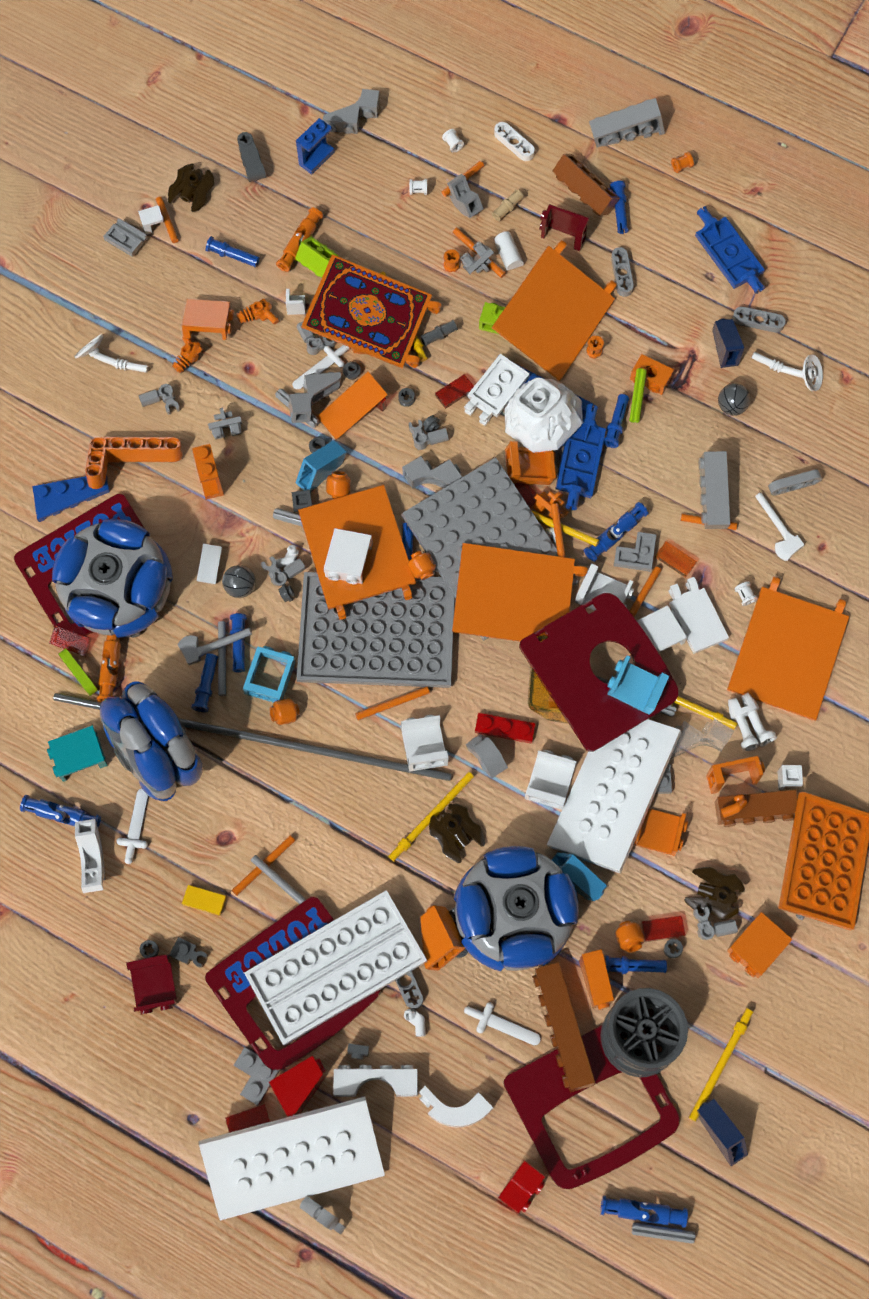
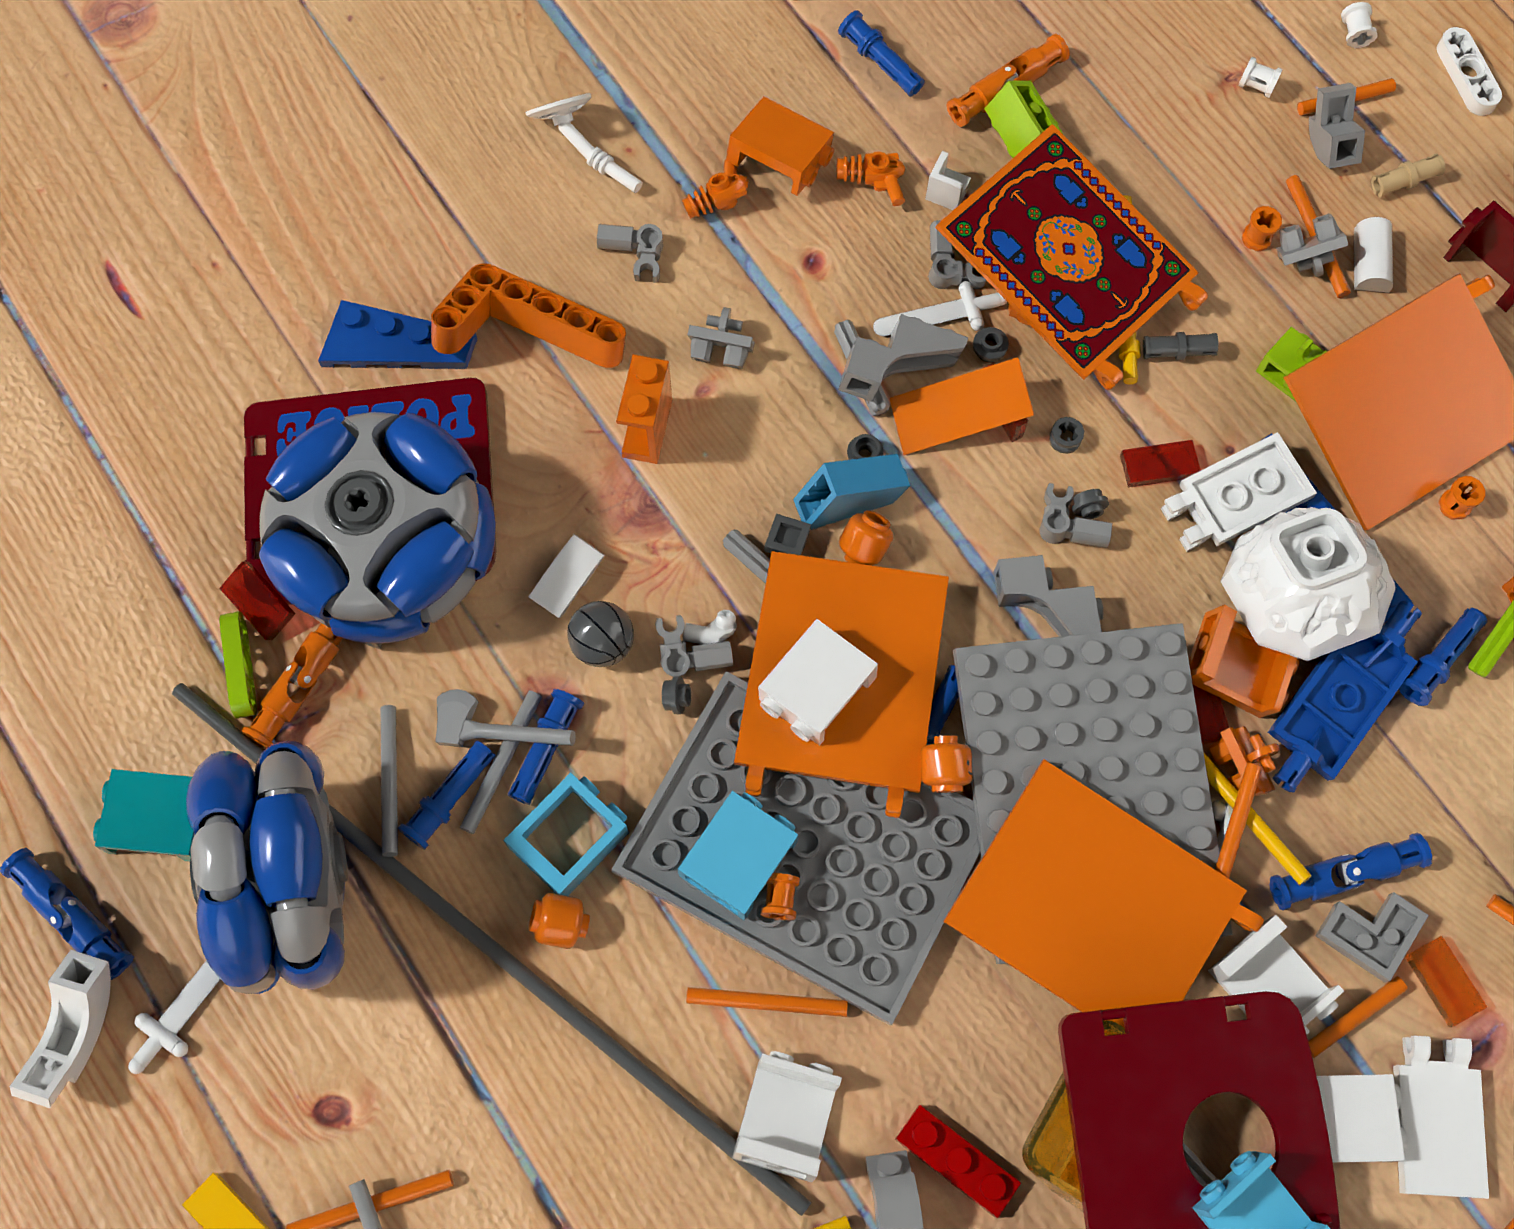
camera: 25 degrees right, 0 degrees up
none -> light grey bar [380,705,398,857]
none -> medium azure panel [678,791,798,921]
none -> orange bush [760,873,800,920]

